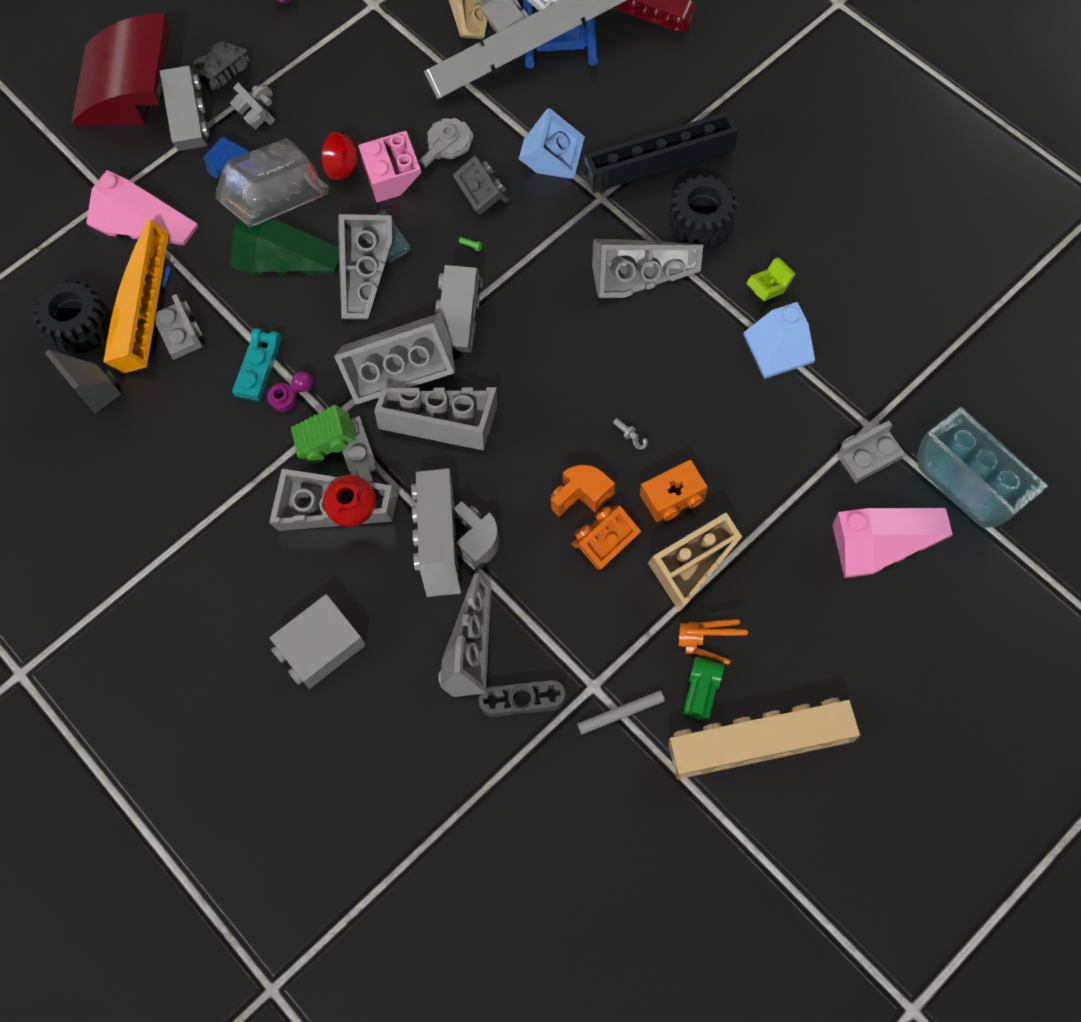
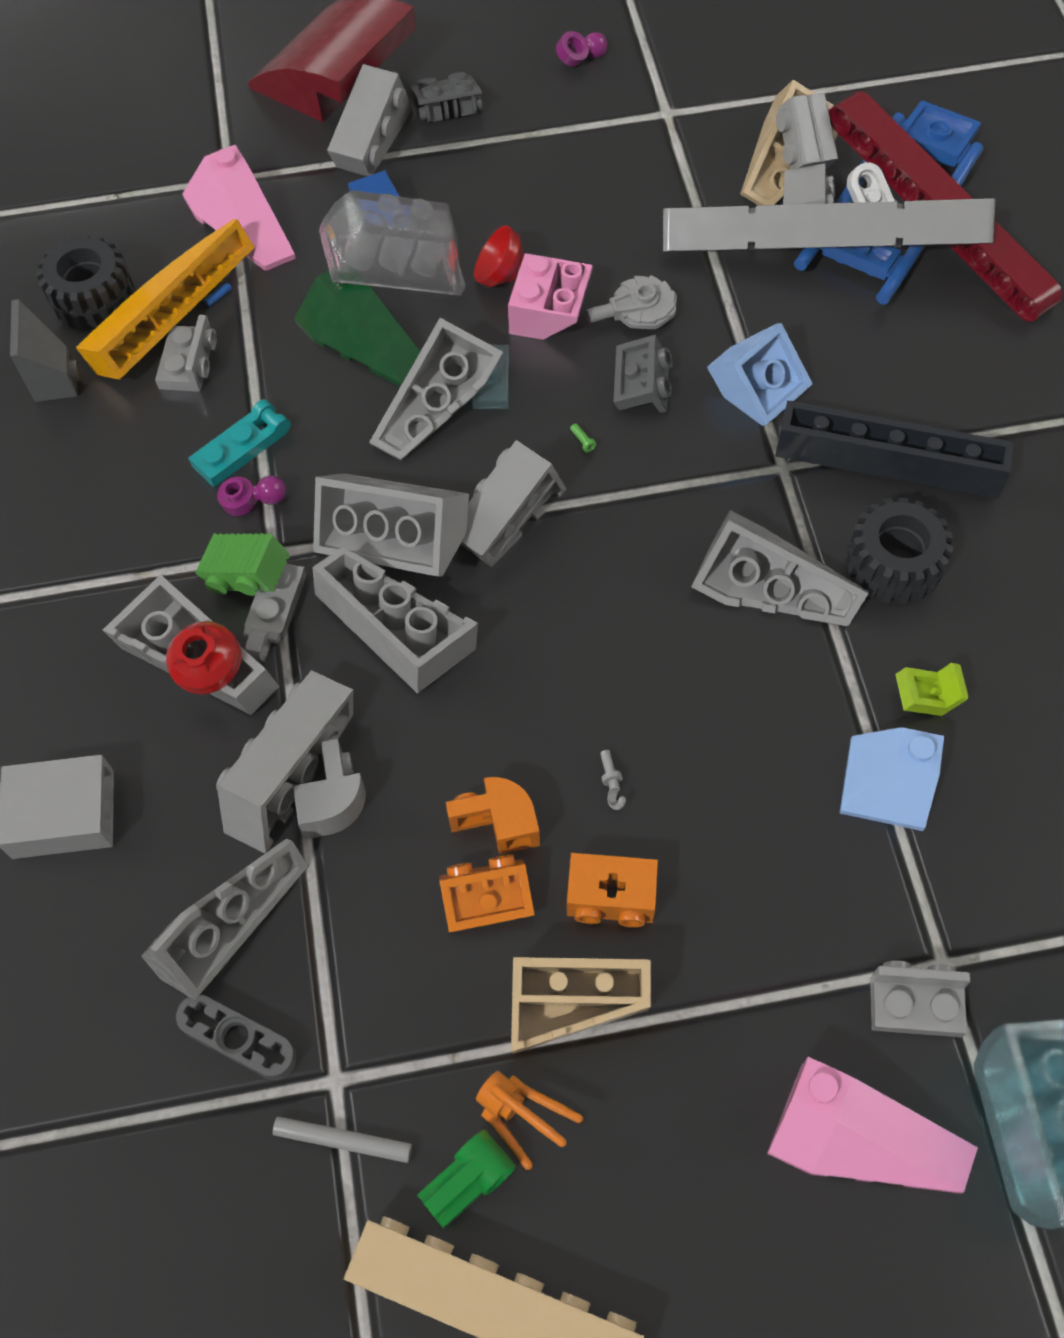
camera: 30 degrees right, 5 degrees down
light grey hips [230,83,275,129] -> none

